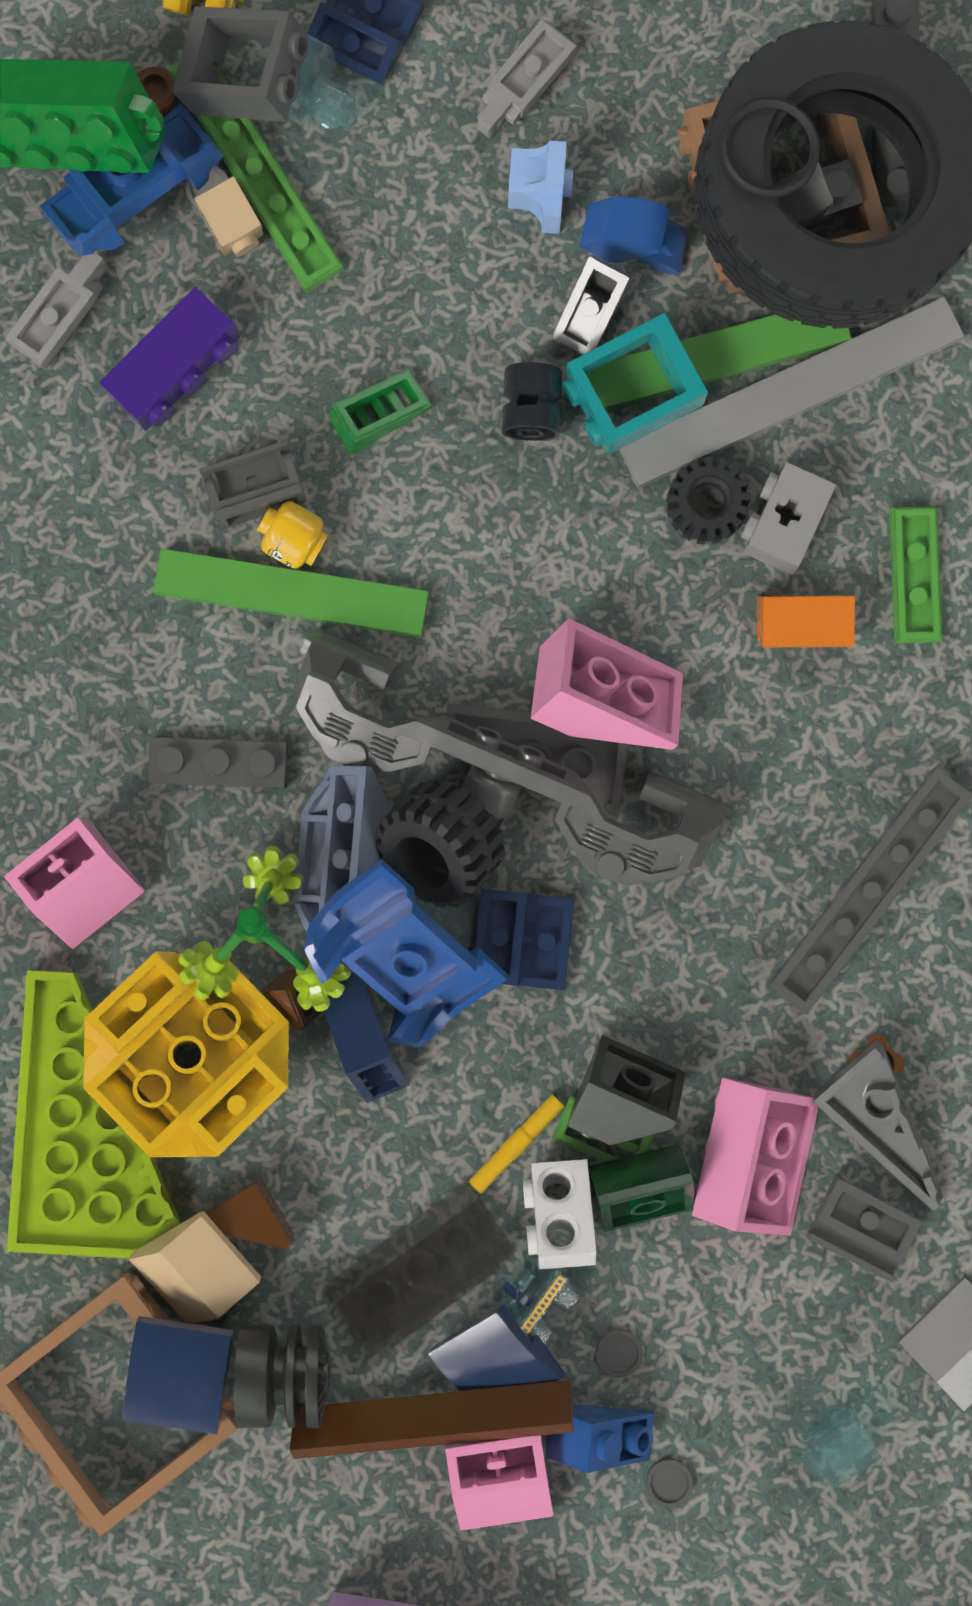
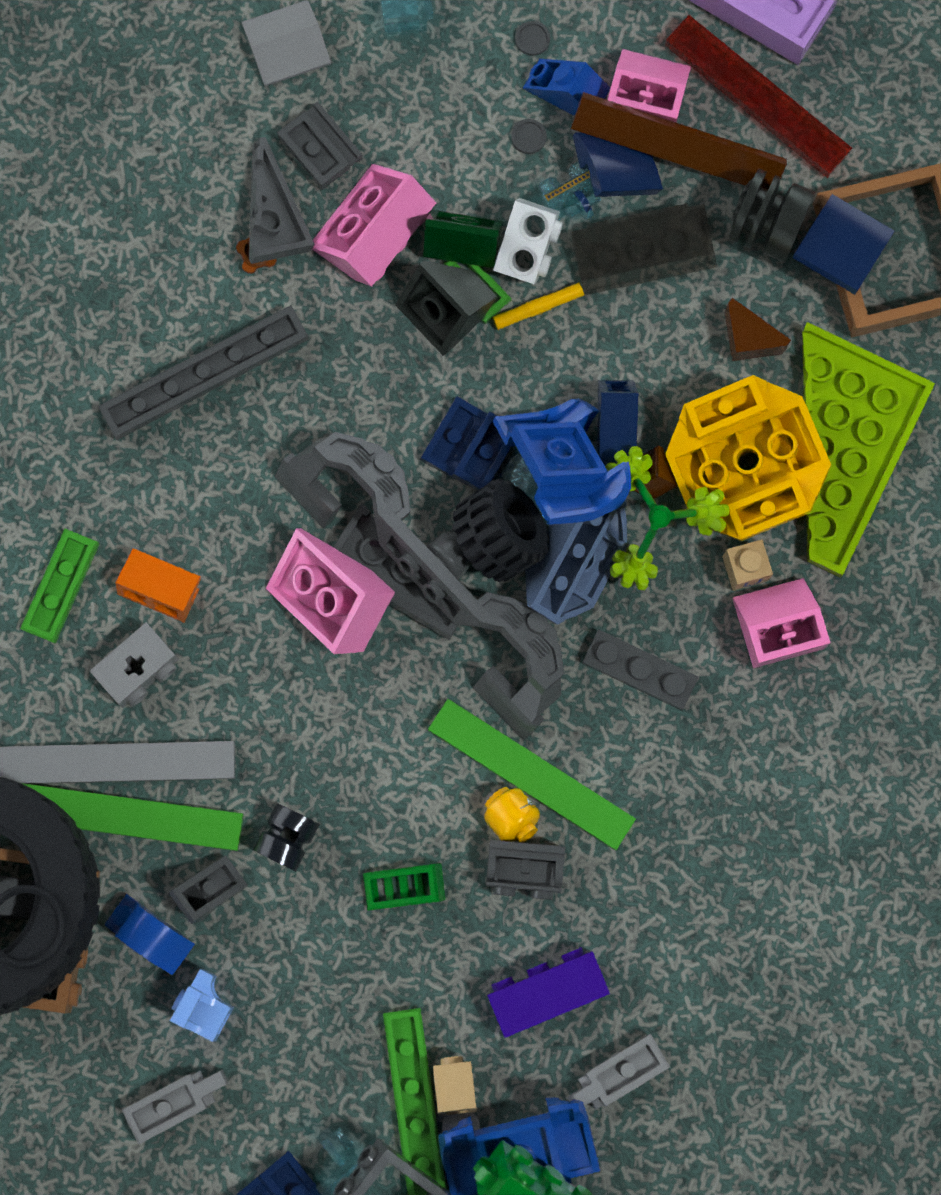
camera: 160 degrees left, 5 degrees down
tan slope [128,1211,261,1324] -> none
teal window [562,313,708,456] -> none
black tyre [666,457,751,545] -> none
none -> clear red plate [665,15,852,179]
none -> tan brick [722,539,773,591]

